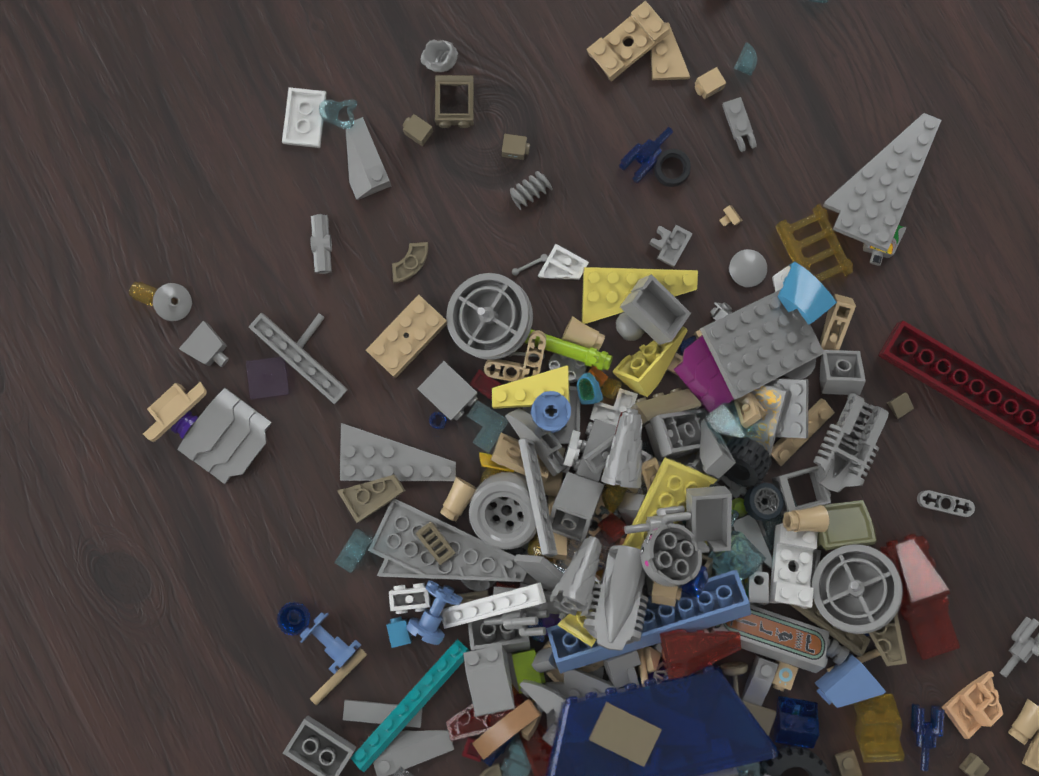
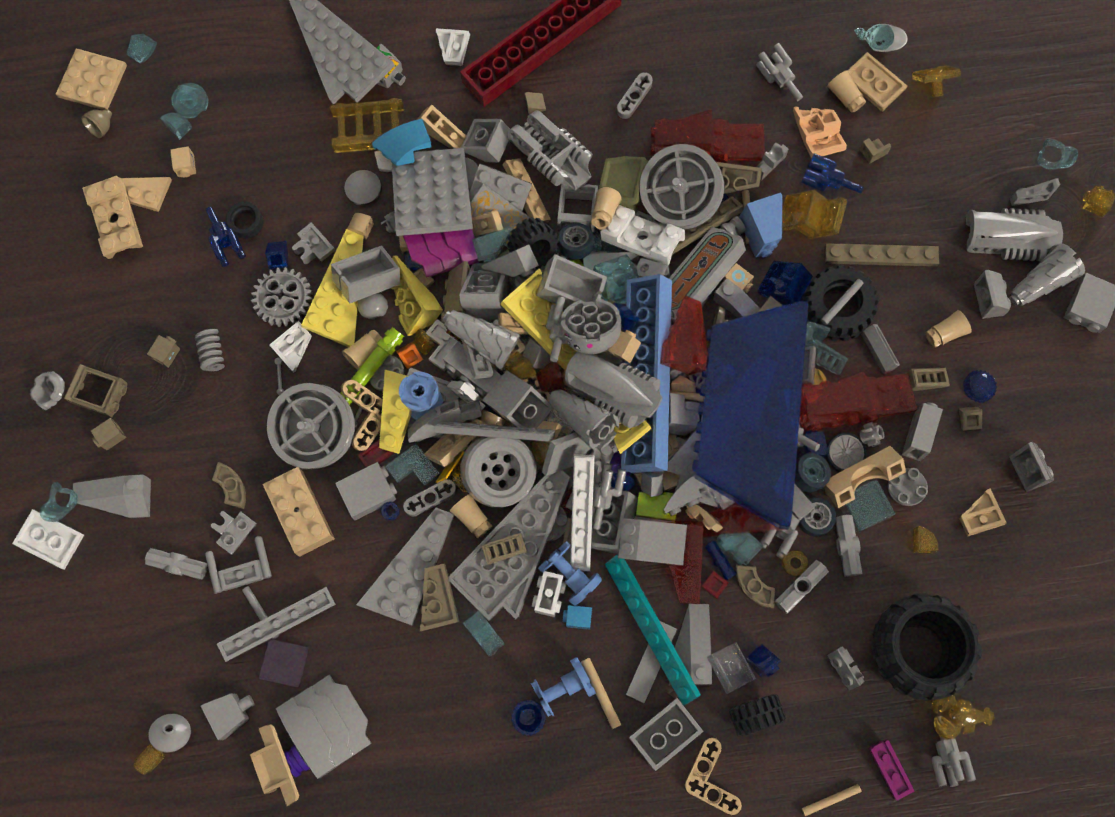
camera: 65 degrees left, 10 degrees down
medium nougat slope [472,699,541,760] -> none
rock [577,372,603,404] -> none
dark tan tile [589,702,662,767] -> none
tan tile [719,205,743,226] -> none
light grey hinge [722,97,757,152] -> none
none -> clear light blue tile [171,83,208,118]
none -> light grey plate [205,536,272,594]
none -> light grey plate [211,511,257,555]
none -> light grey gear [251,267,313,327]
none -> clear blue brick [265,241,288,269]
none -> tan brick [347,213,374,240]
none -> light grey beam [403,479,457,517]
none -> white wing [436,28,470,66]
none -> light grey plate [757,143,789,181]

